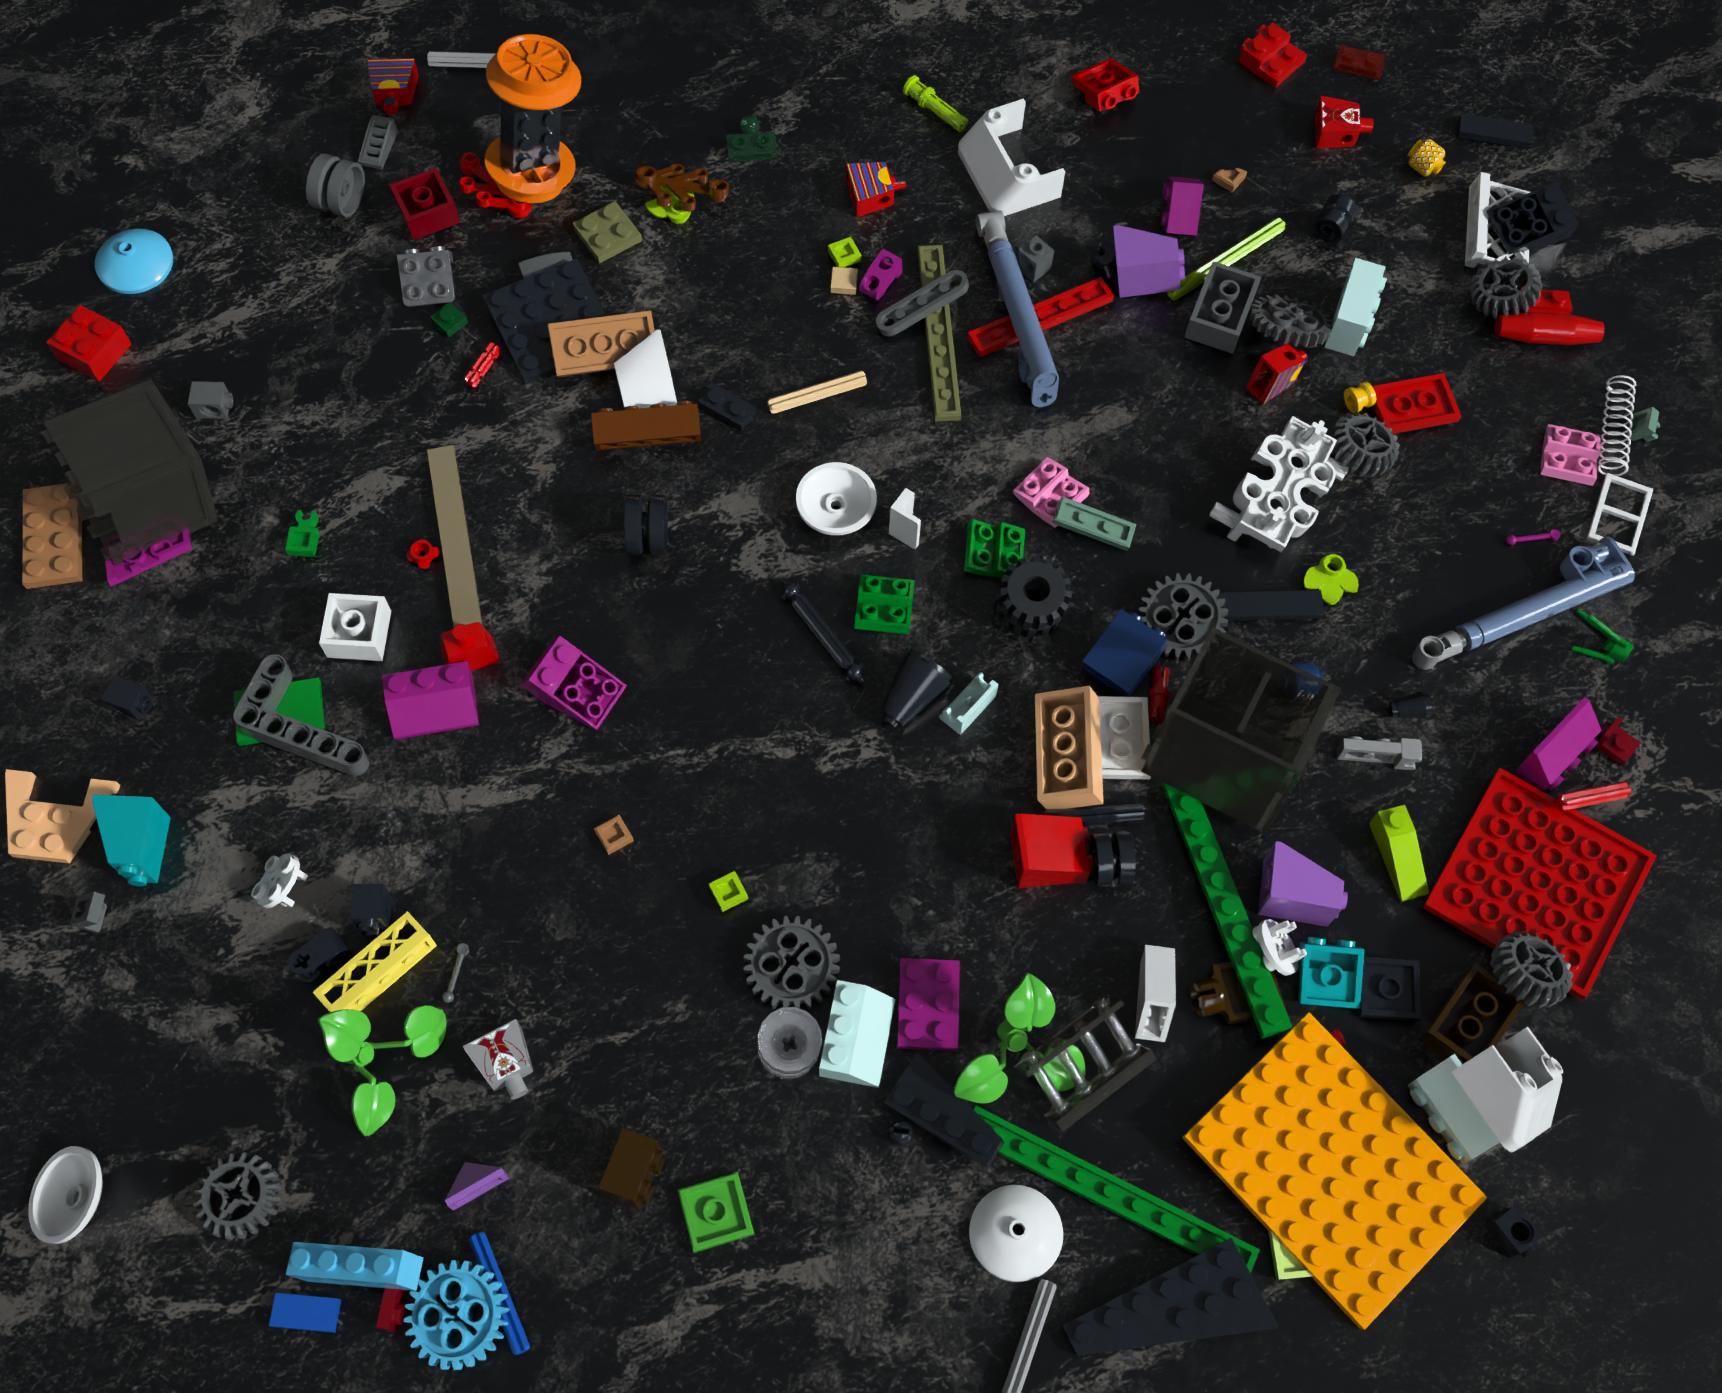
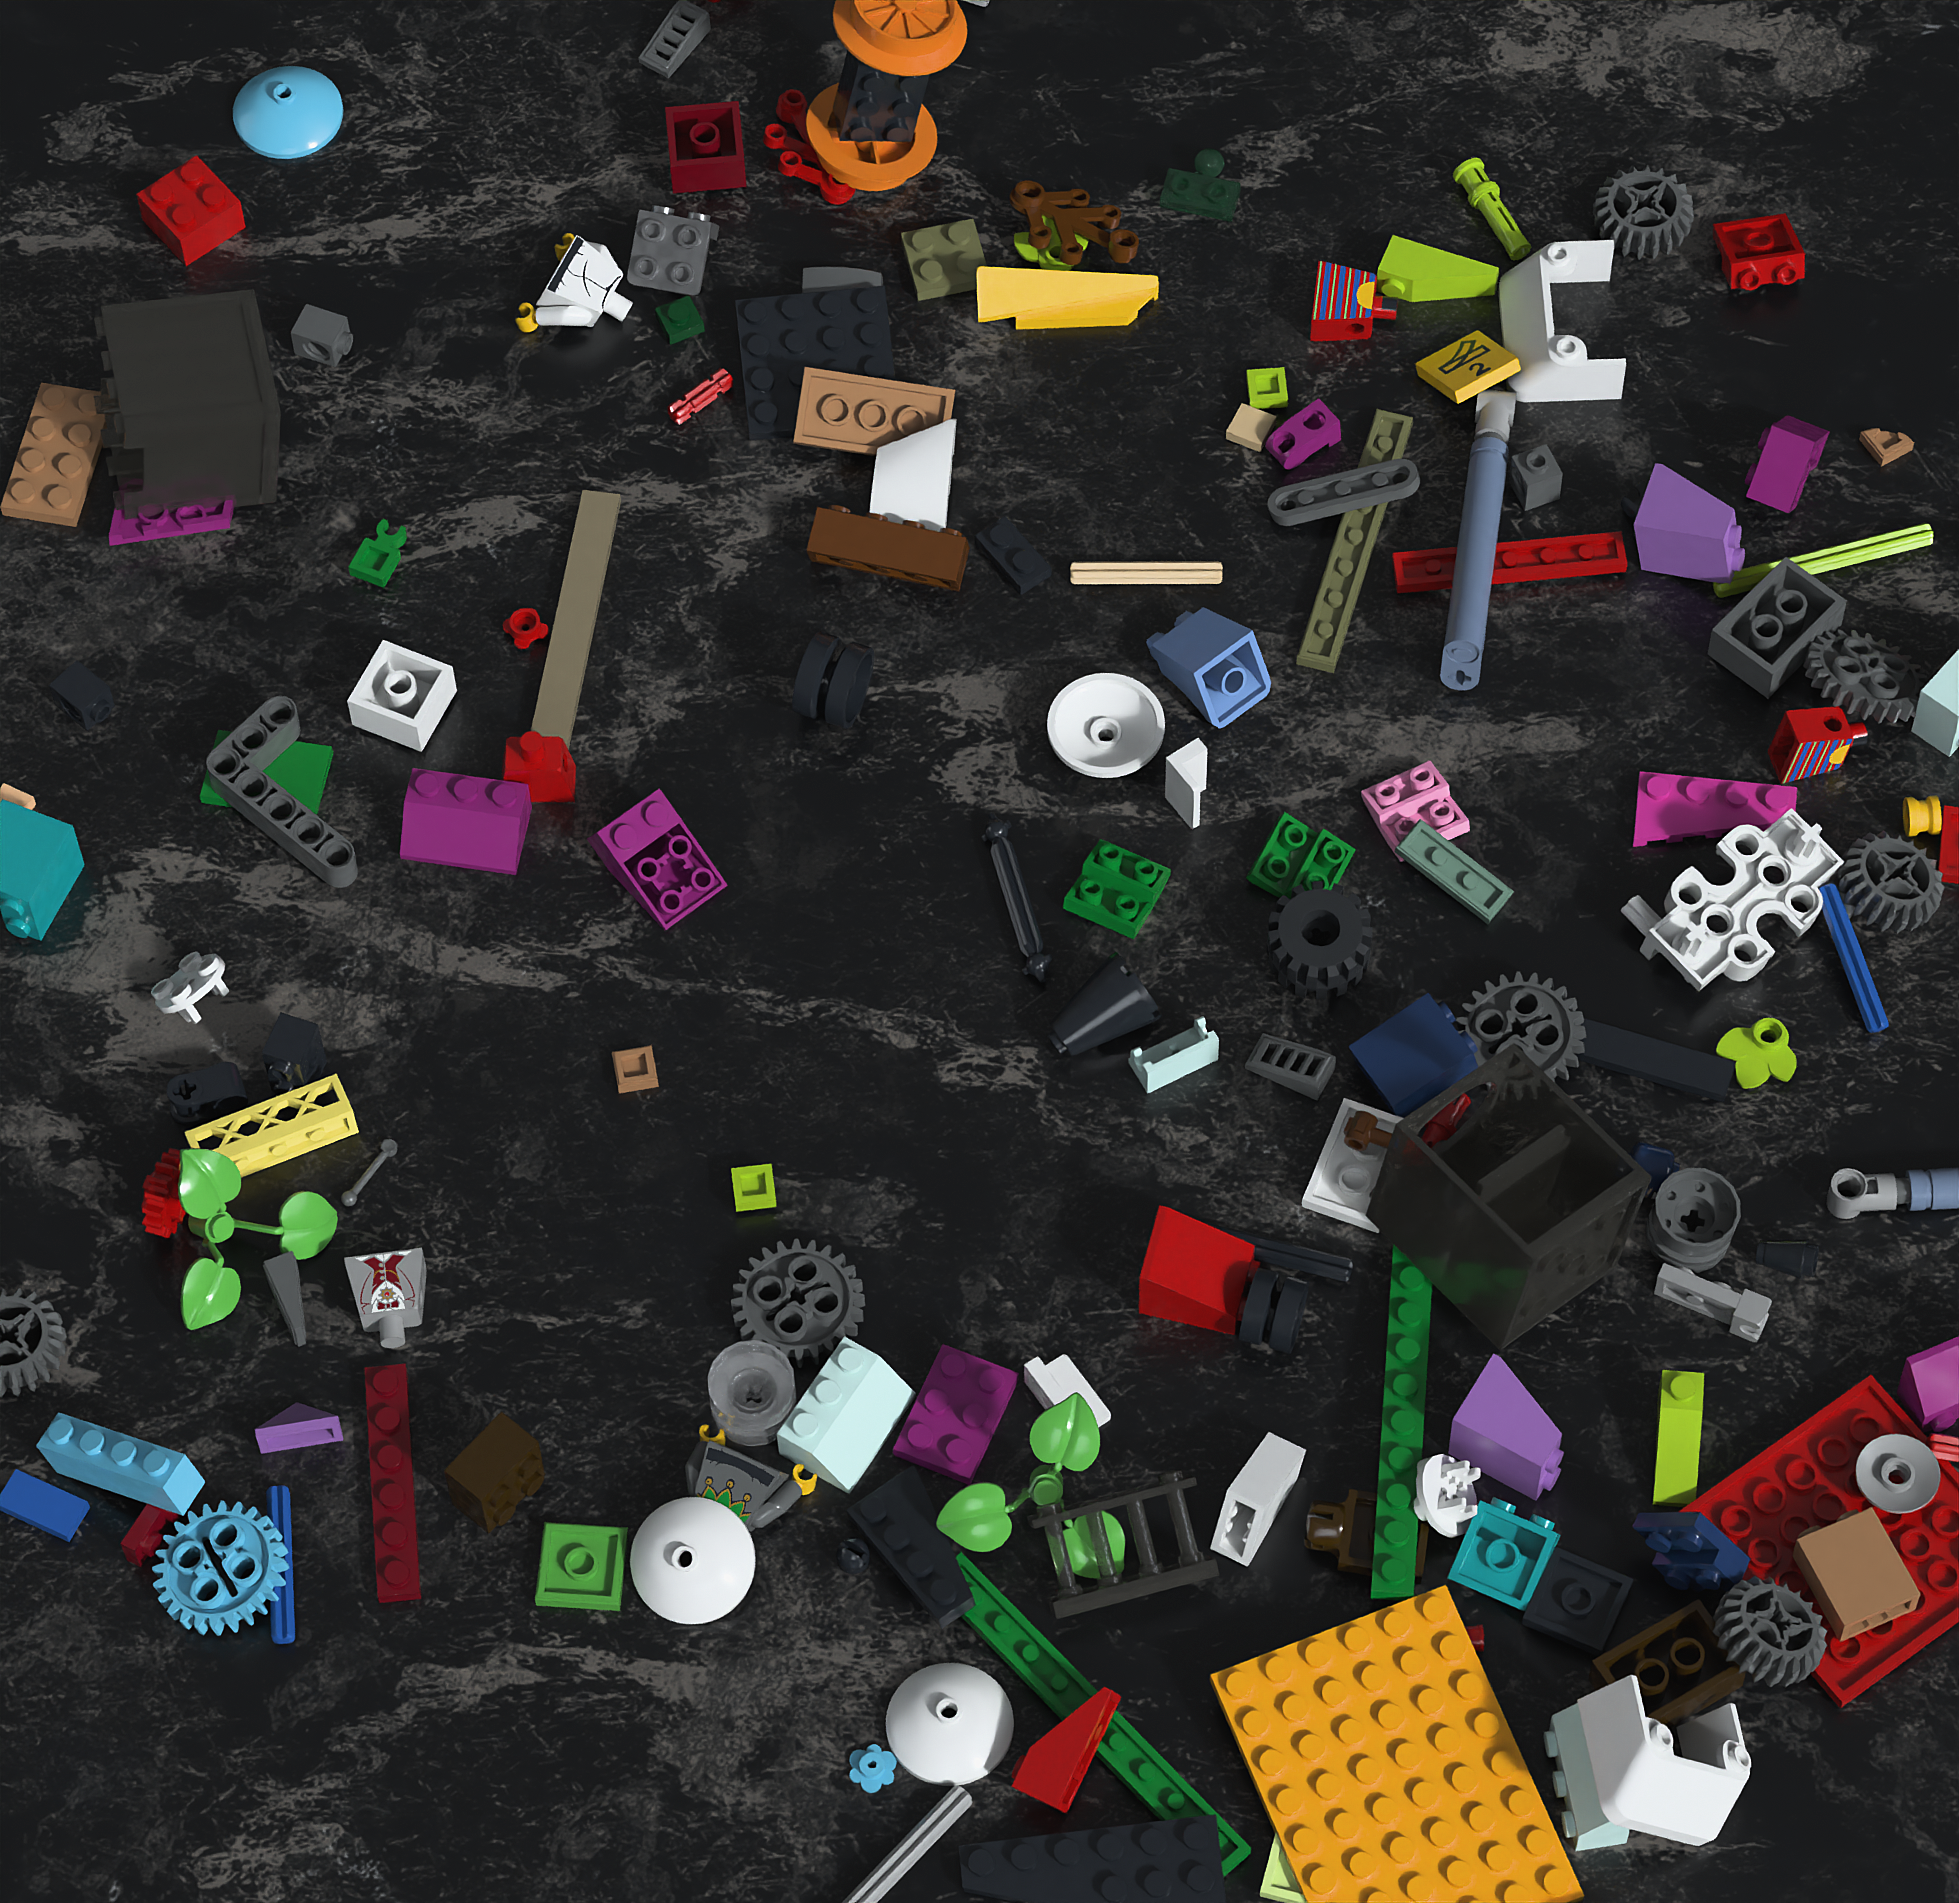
camera: 25 degrees right, 5 degrees down
dark grey wheel [306,153,365,217] -> none
light nougat brick [1035,686,1103,810] -> none
none -> red gear [141,1148,186,1238]
none -> dark grey slope [263,1251,306,1347]
none -> dark red plate [364,1363,421,1603]
none -> white torso [515,233,633,332]
none -> white dish [630,1497,755,1624]
none -> dark grey torso [685,1424,817,1532]
none -> medium azure plant [850,1744,897,1793]
none -> yellow wedge [976,266,1159,330]
none -> red slope [1011,1687,1121,1814]
none -> white panel [1024,1354,1111,1427]
none -> medium blue hips [1146,607,1271,728]
none -> dark grey slope [1245,1033,1336,1101]
none -> reddish brown bar [1344,1110,1423,1163]
none -> lime slope [1376,235,1499,302]
none -> yellow tile [1415,330,1521,404]
none -> dark grey gear [1593,164,1694,260]
none -> dark pink wing [1633,771,1797,847]
none -> dark blue plate [1633,1512,1751,1592]
none -> dark grey wheel [1645,1168,1741,1273]
none -> medium nougat brick [1792,1507,1921,1642]
none -> blue axle [1818,883,1889,1033]
none -> light grey dish [1855,1434,1941,1514]

